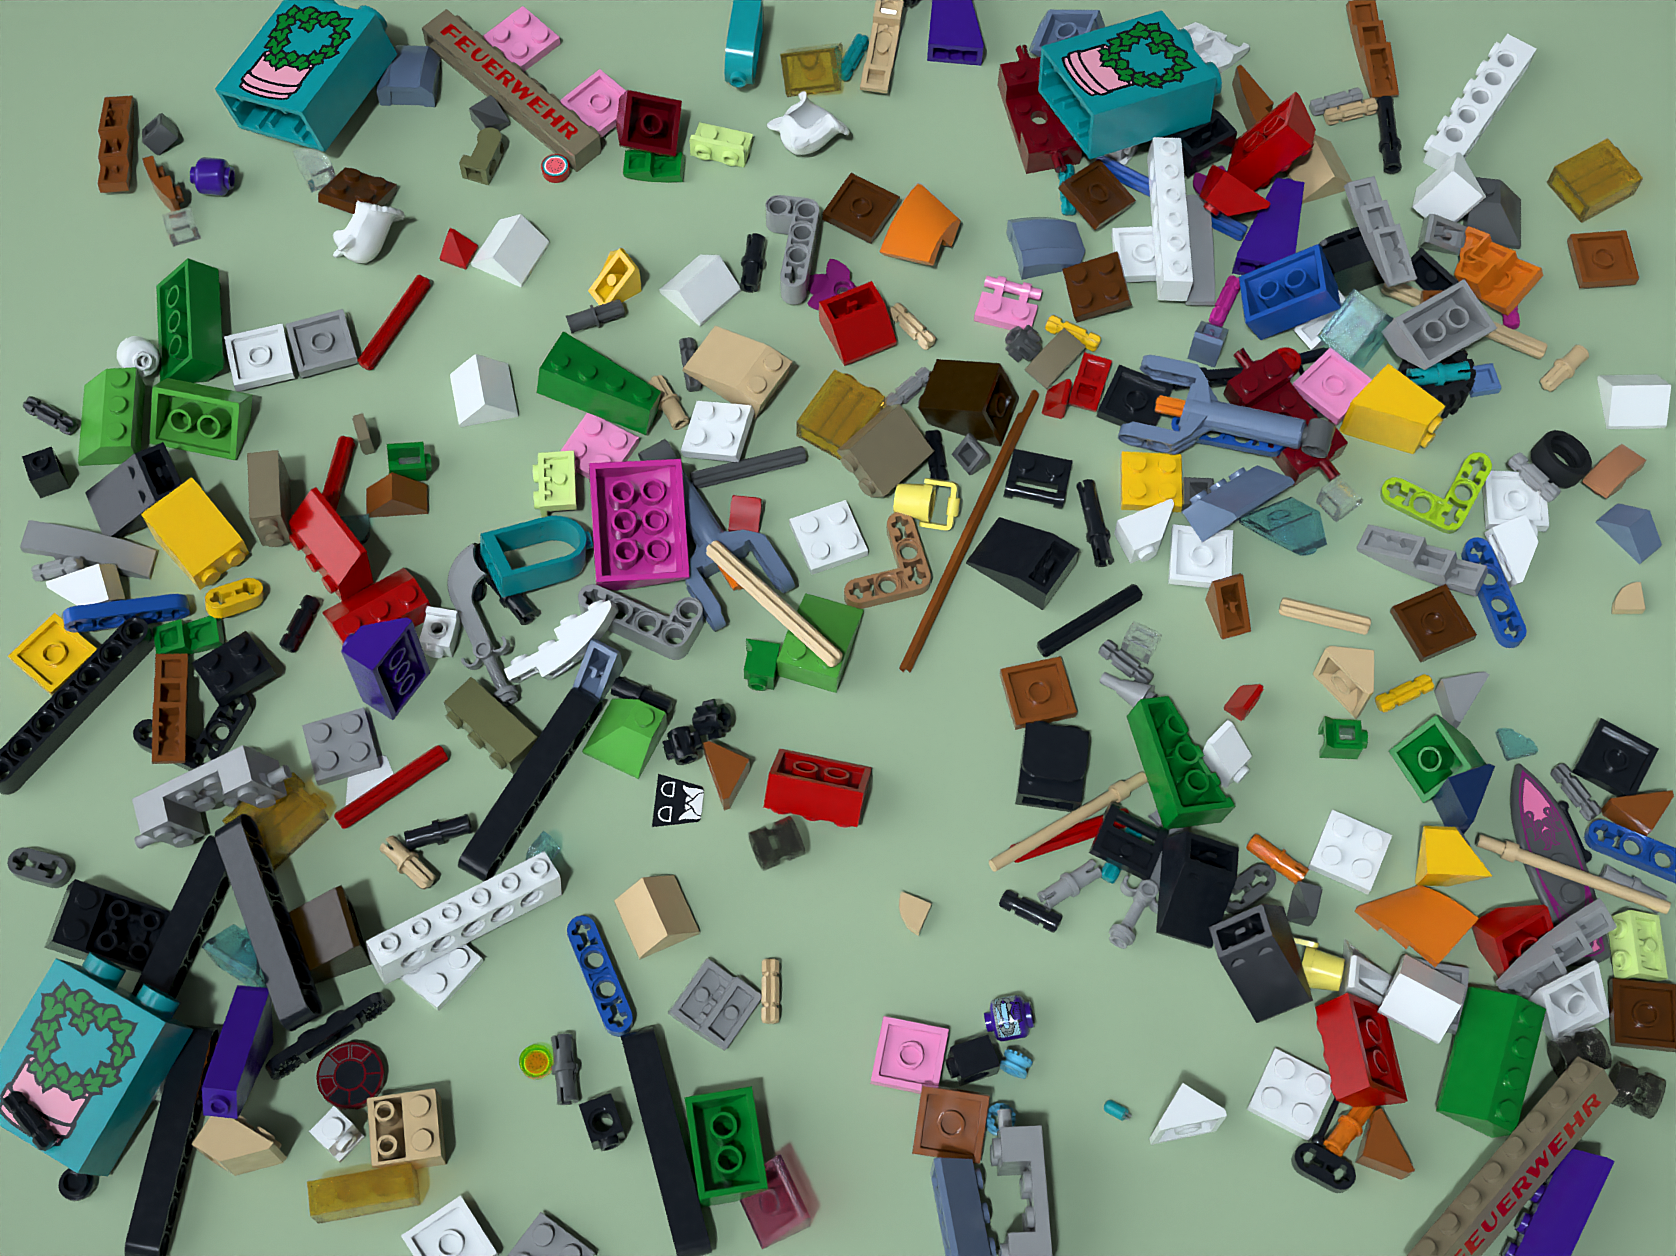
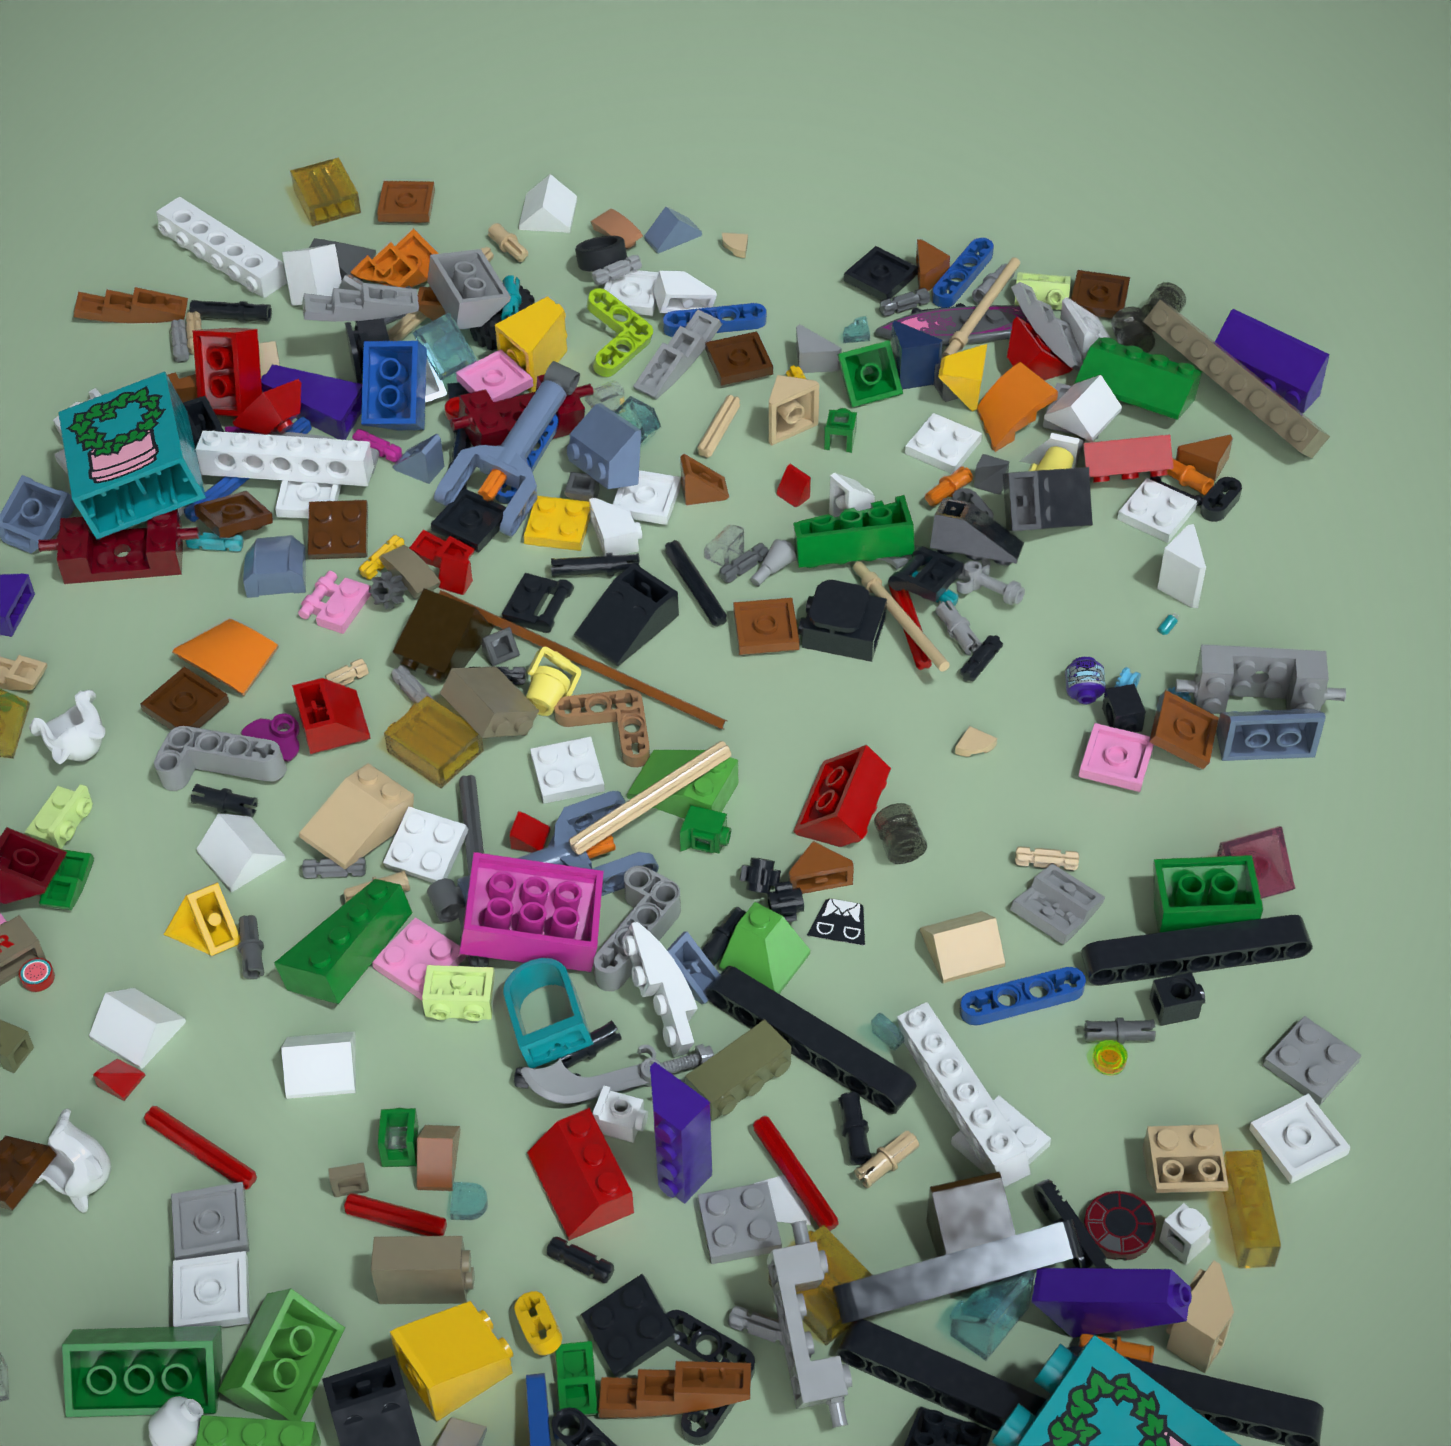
camera: 80 degrees left, 15 degrees down
slope [288,487,374,601] -> none

